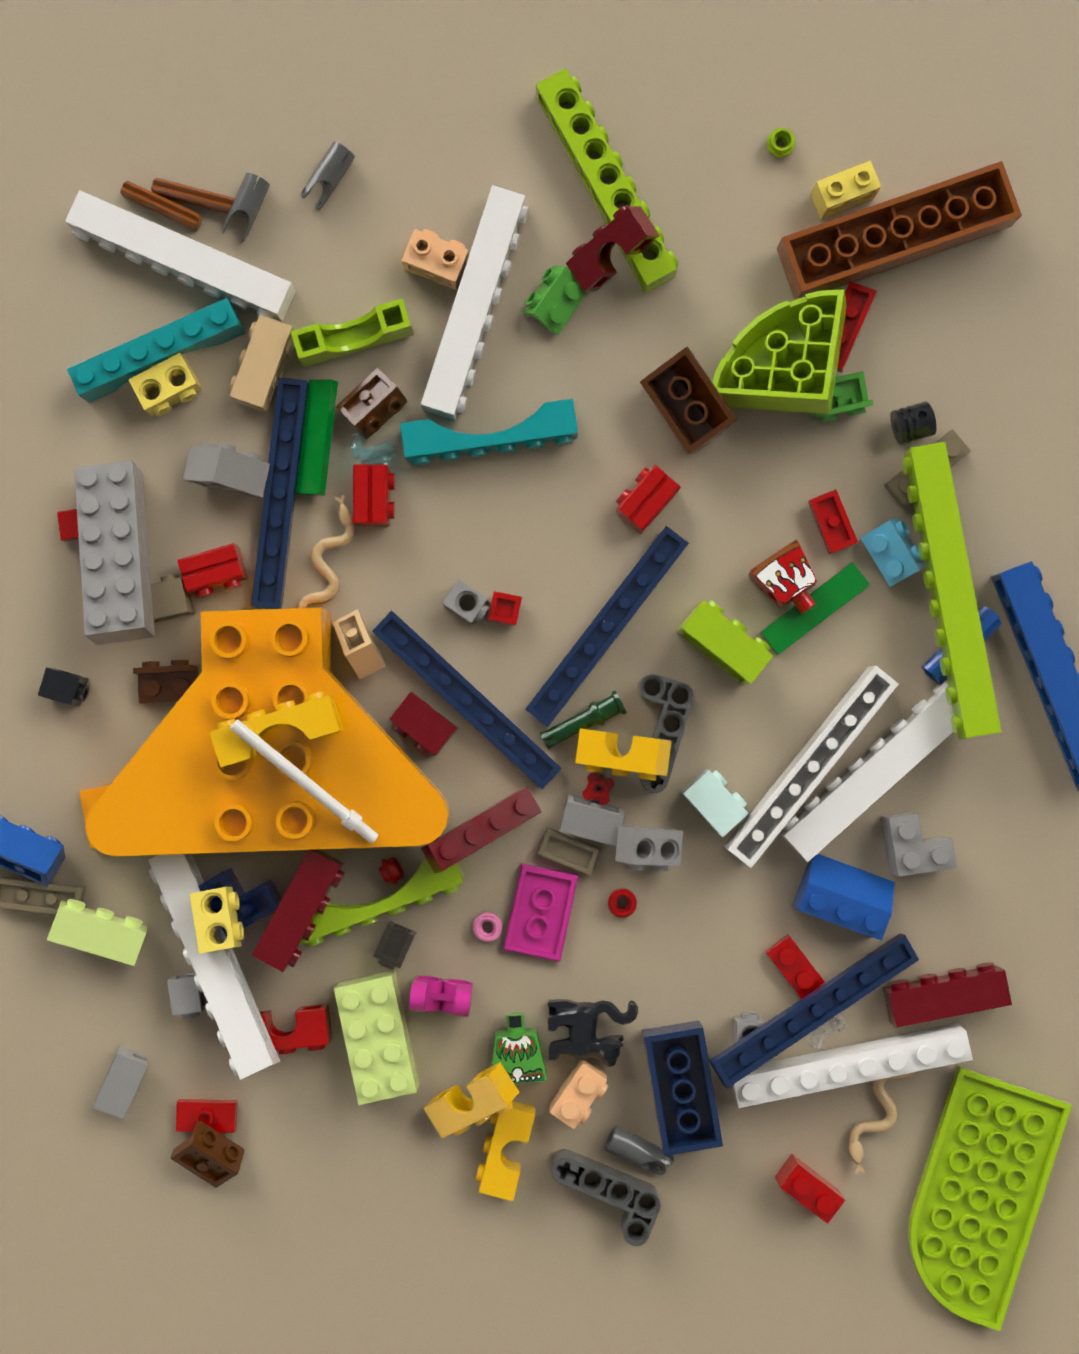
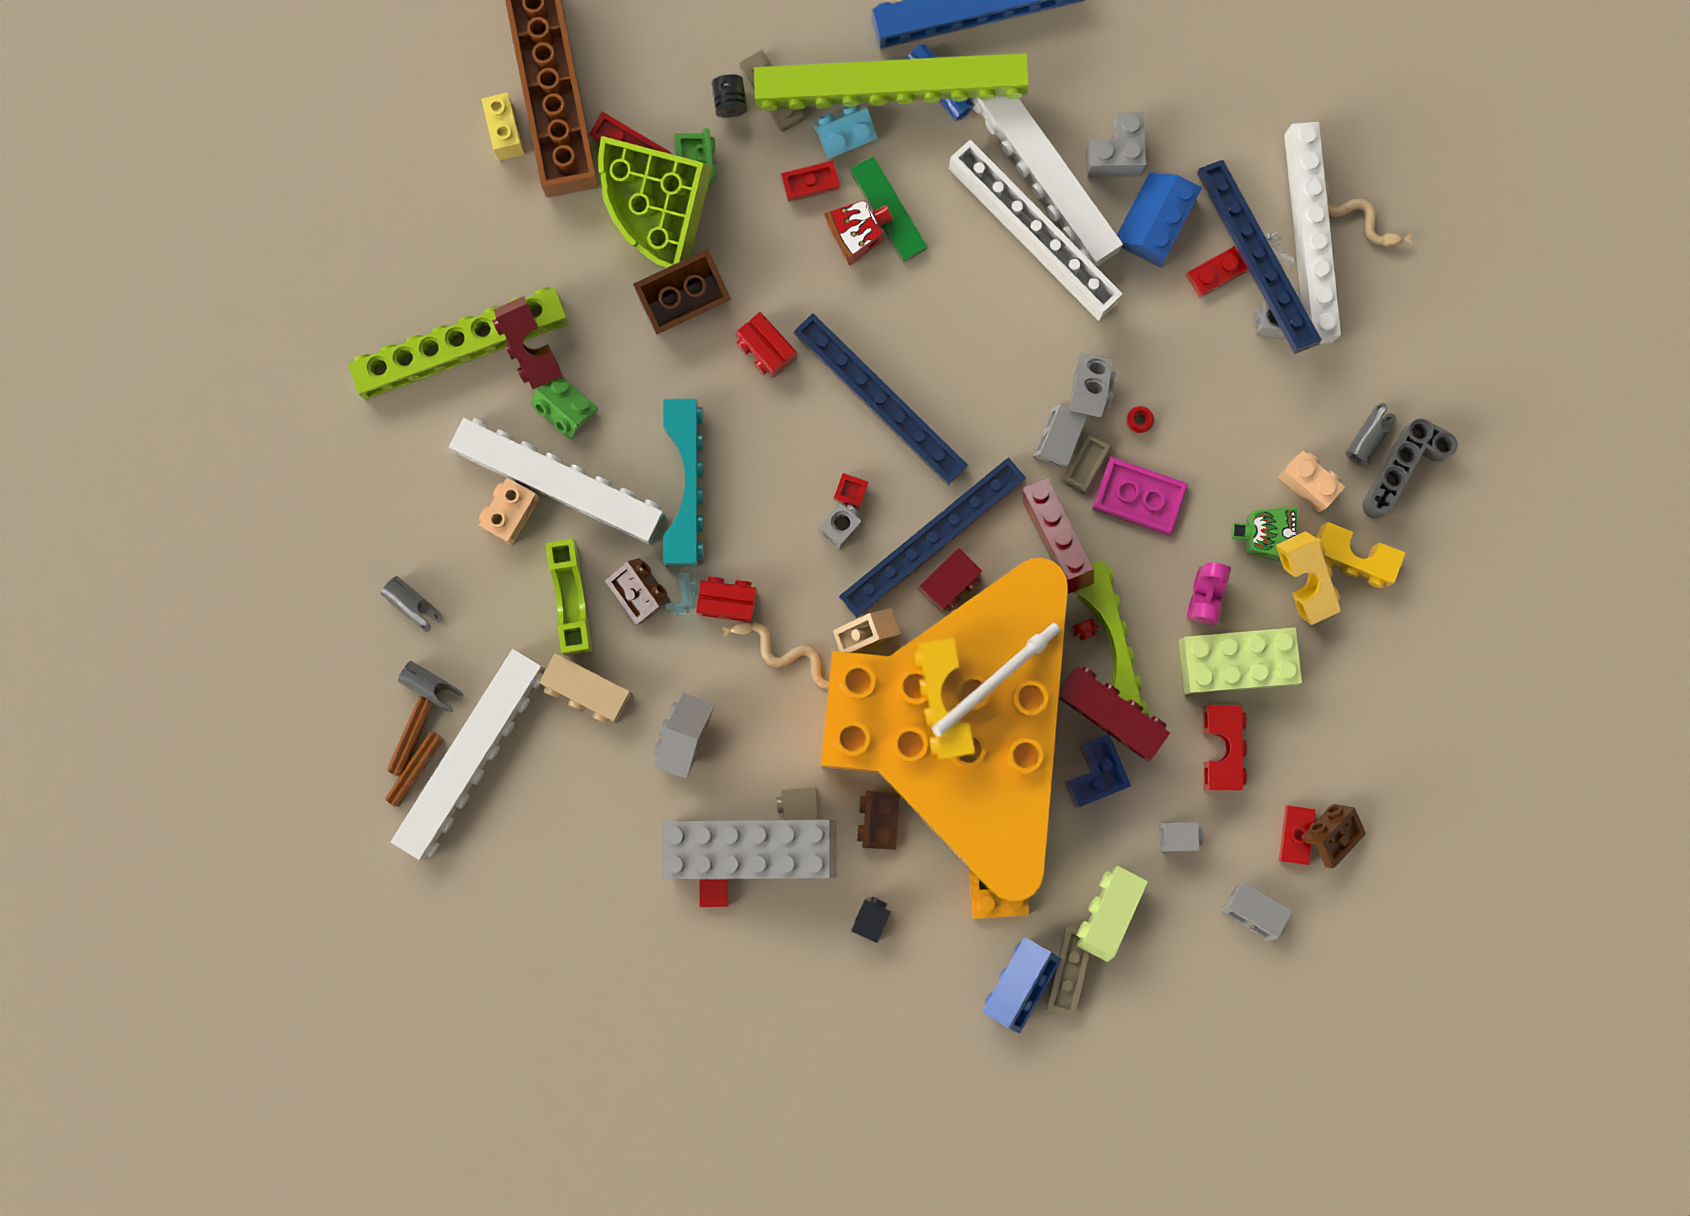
camera: 85 degrees left, 5 degrees down
teal arch [67,298,246,403] -> none
light yellow brick [128,353,203,416] -> none
white brick [148,854,281,1080] -> none
red brick [177,543,248,598] -> none
light yellow brick [190,887,244,954] -> none
dark blue plate [251,377,309,609] -> none
green tile [296,379,338,496] -> none
clear smoke brick [373,920,417,970] -> none
bright pink plate [473,912,502,942] -> none
dark green pin [540,690,627,749] -> none
black animal [548,999,638,1067] -> none
yellow arch [575,728,672,781] -> none
red plate [582,772,615,805] -> none
dark grey beam [638,674,694,793] -> none
dark blue brick [642,1020,723,1156] -> none
lime brick [676,600,774,685] -> none
light aqua brick [681,769,749,837] -> none
lime plate [767,128,796,158] -> none
red brick [775,1154,846,1224] -> none
dark red brick [883,962,1012,1028] -> none
lime plate [908,1065,1072,1331] -> none

